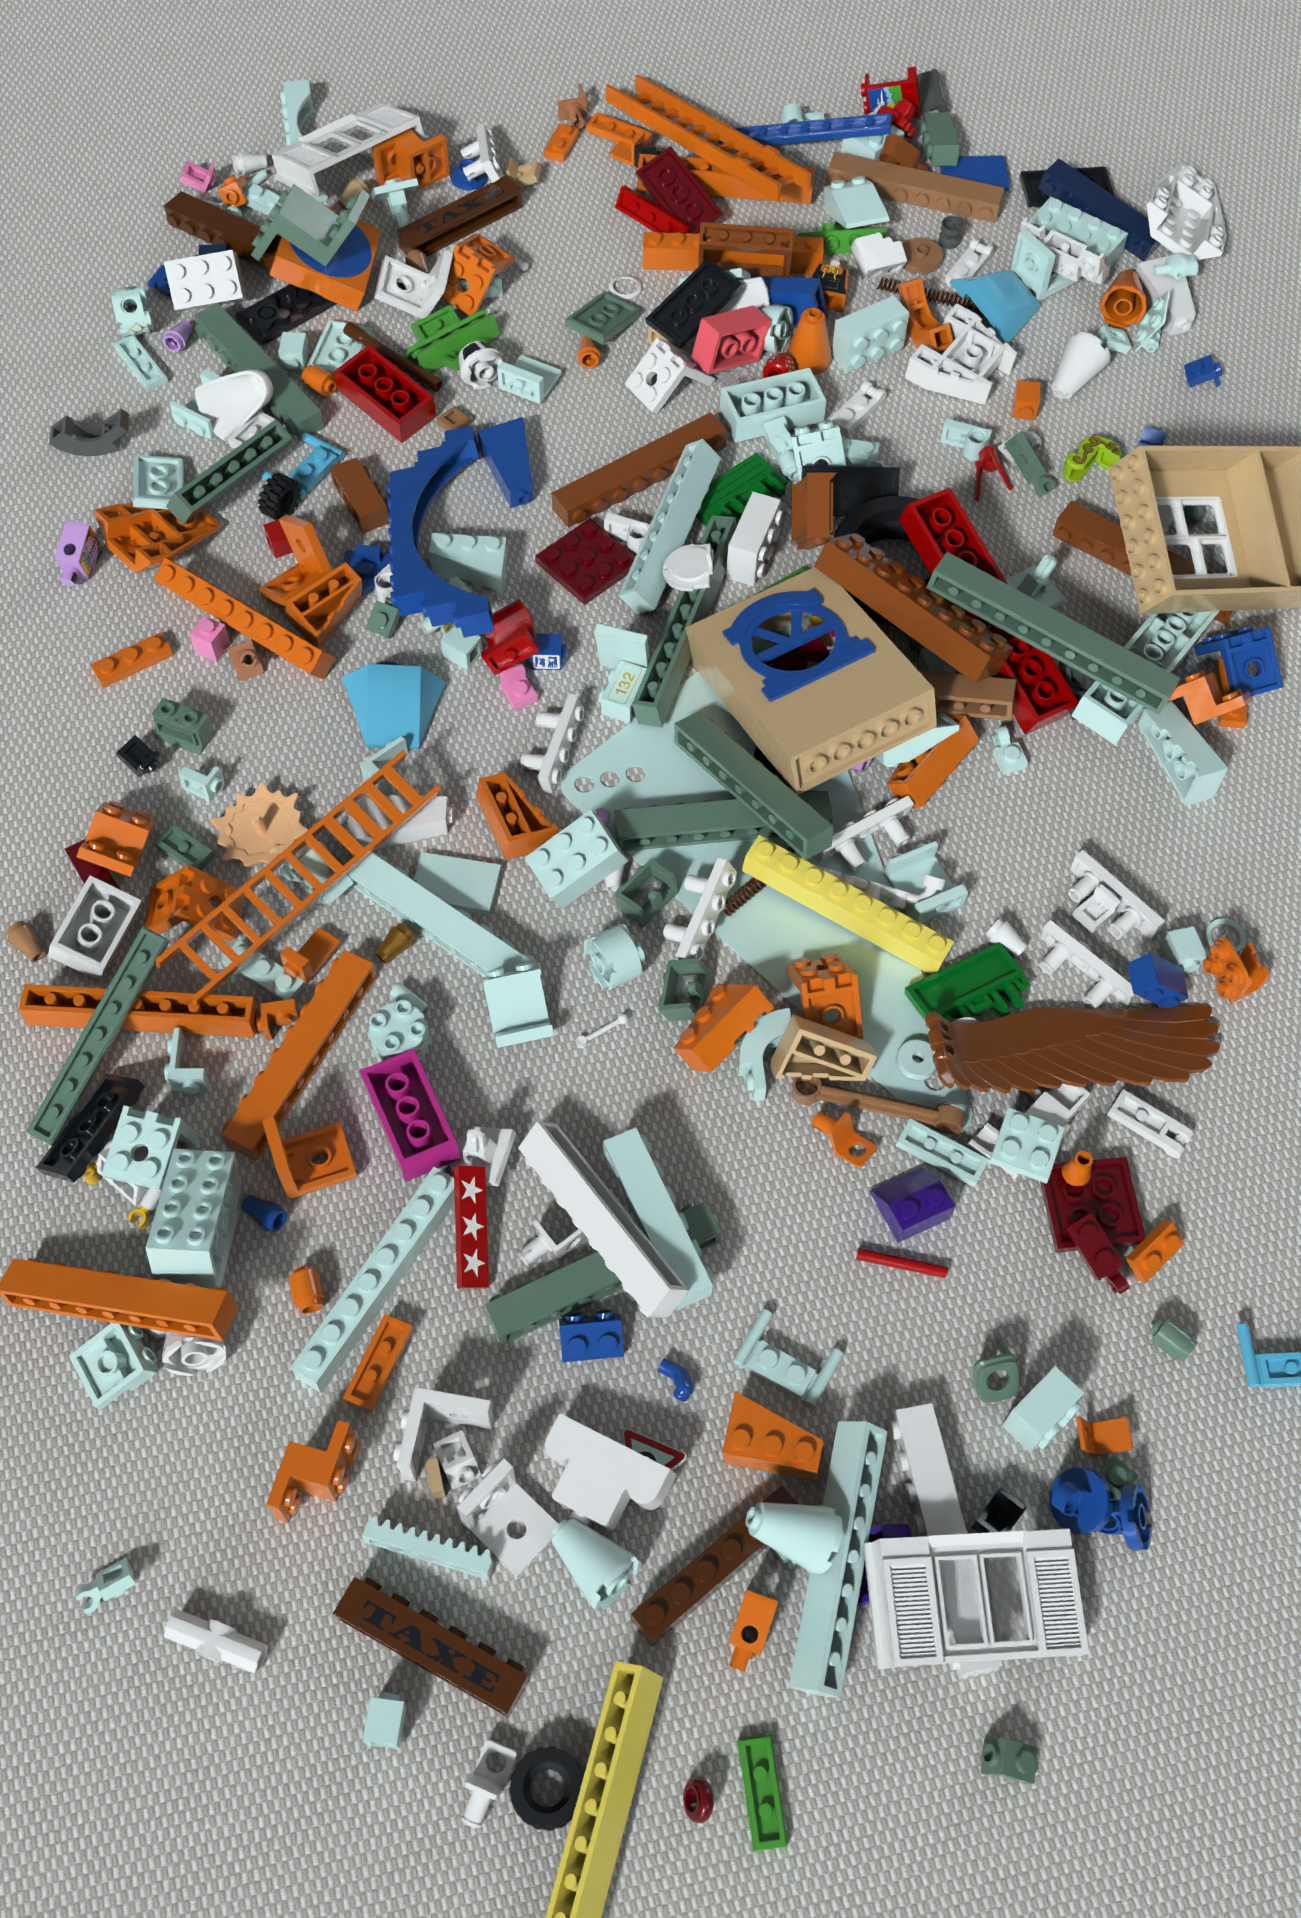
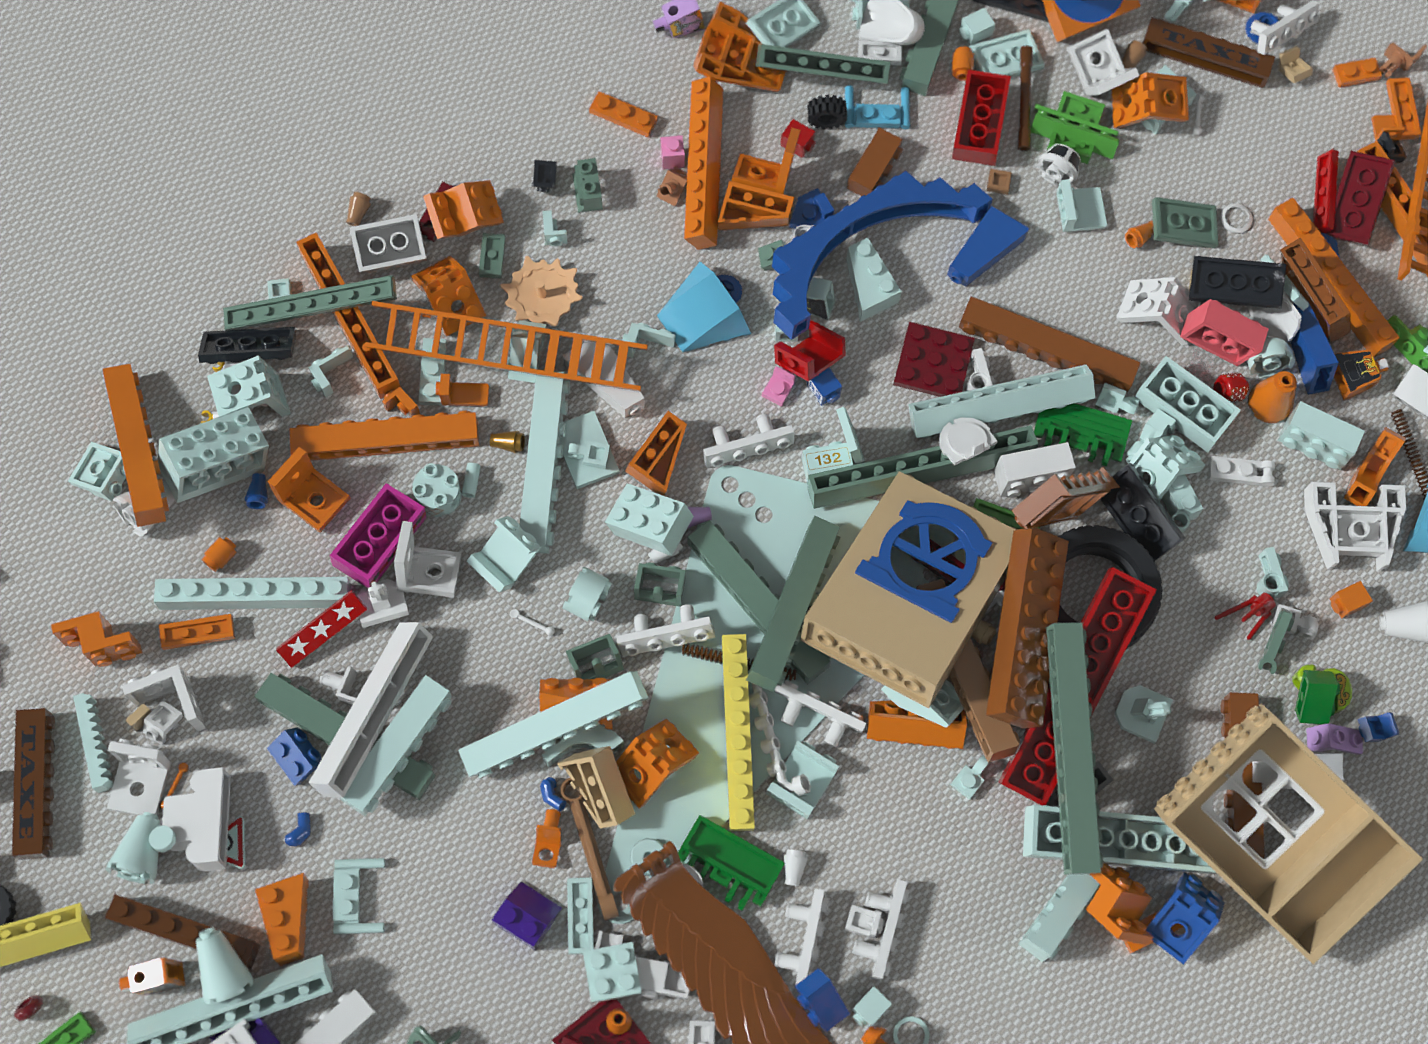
camera: 55 degrees right, 10 degrees up
red bar [856,1248,948,1278] -> none
none -> light aqua tile [149,825,176,852]
none -> orange hinge [160,762,189,810]
none -> light aqua tile [267,278,292,299]
none -> white bracket [394,521,462,598]
none -> light aqua brick [459,671,648,779]
none -> blue arm [540,777,567,811]
none -> light aqua plate [568,440,610,469]
none -> light aqua plate [1095,383,1139,414]
none -> green brick [1295,670,1340,725]

